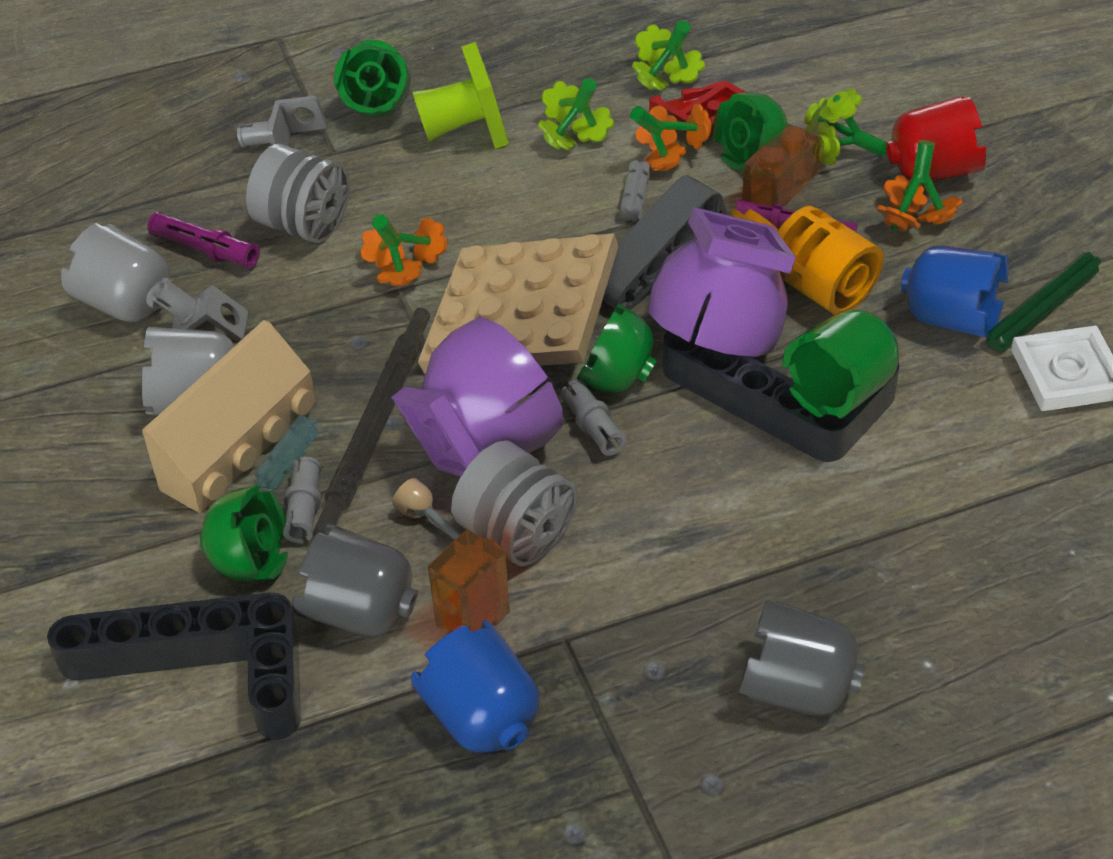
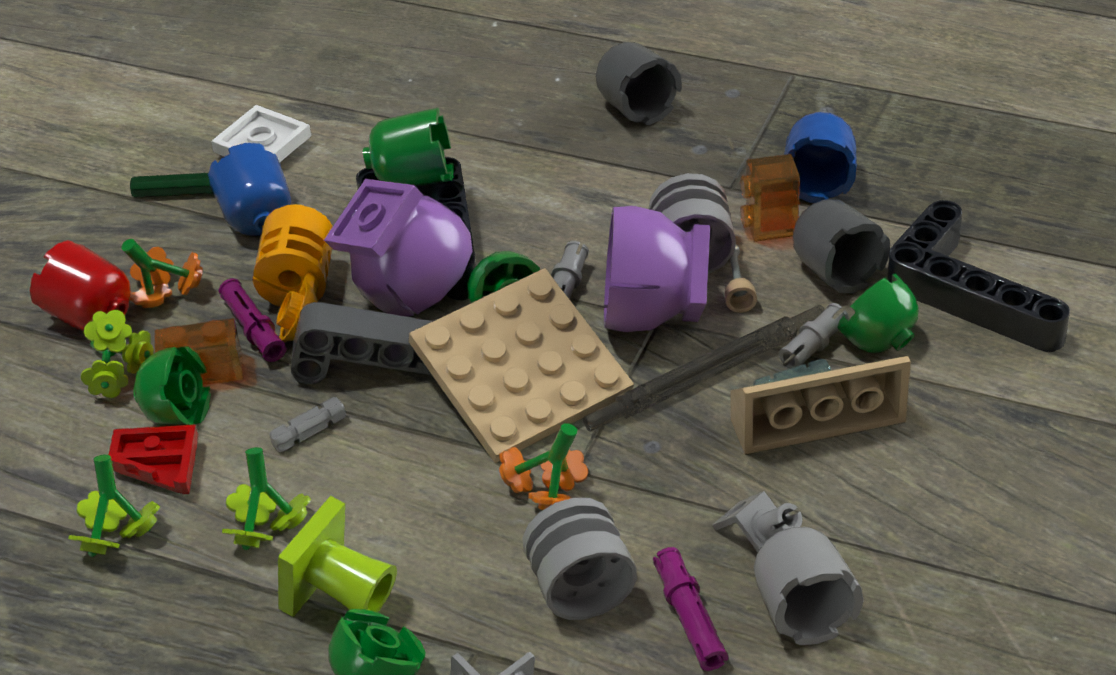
camera: 135 degrees left, 5 degrees down
light grey cylinder [142,327,234,415] -> none
orange plant [630,104,711,171] -> none

